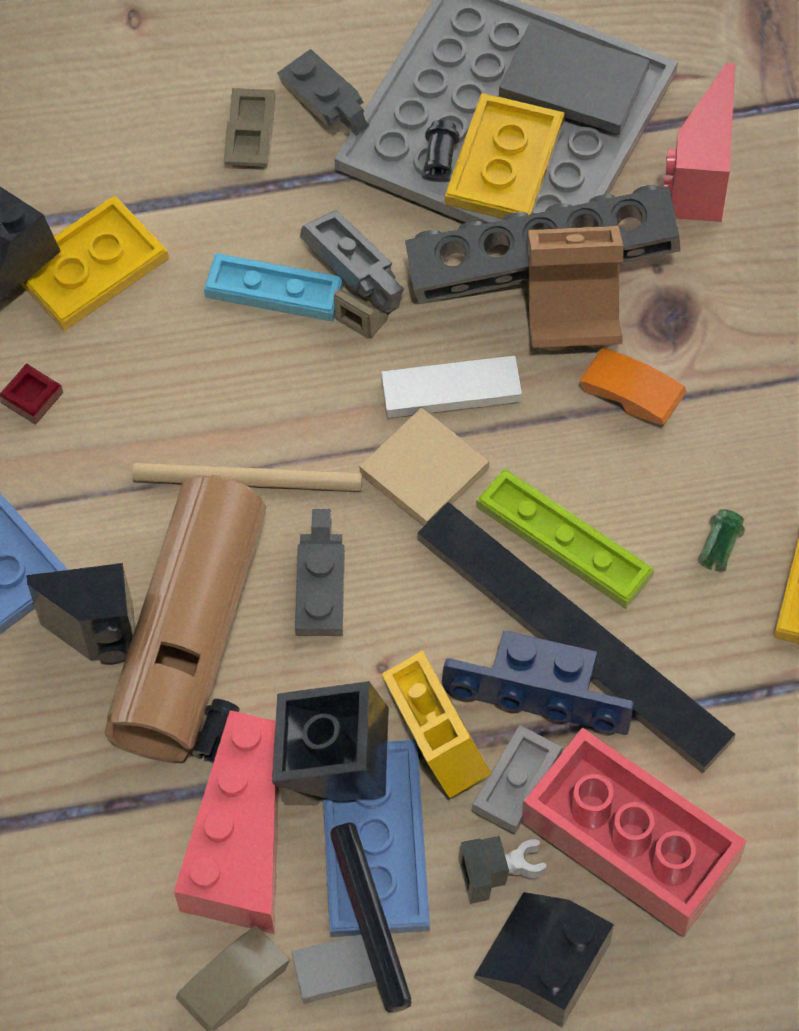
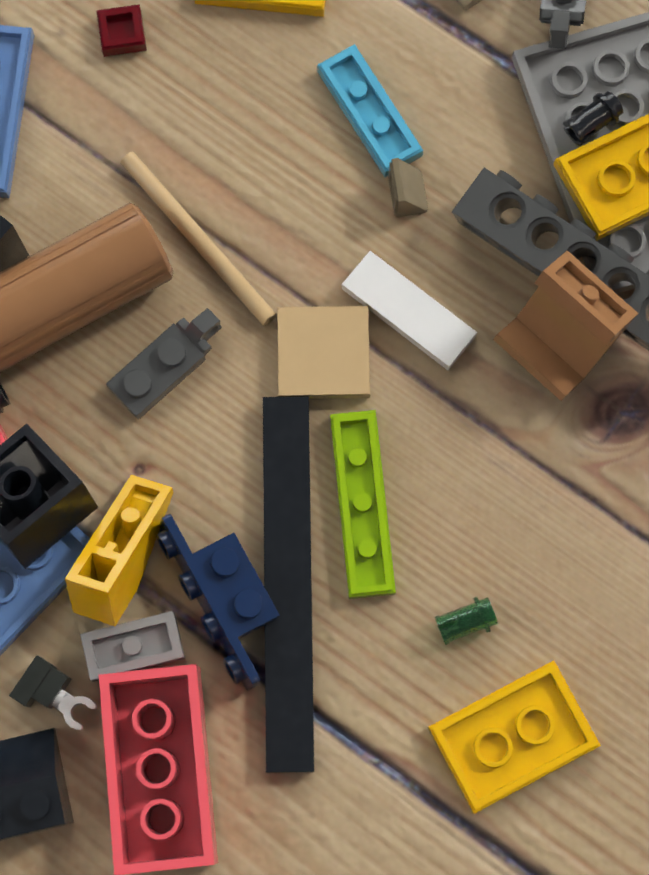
camera: 45 degrees right, 15 degrees up
dark grey hinge [300,210,404,313] -> none
orange slope [579,348,687,425] -> none

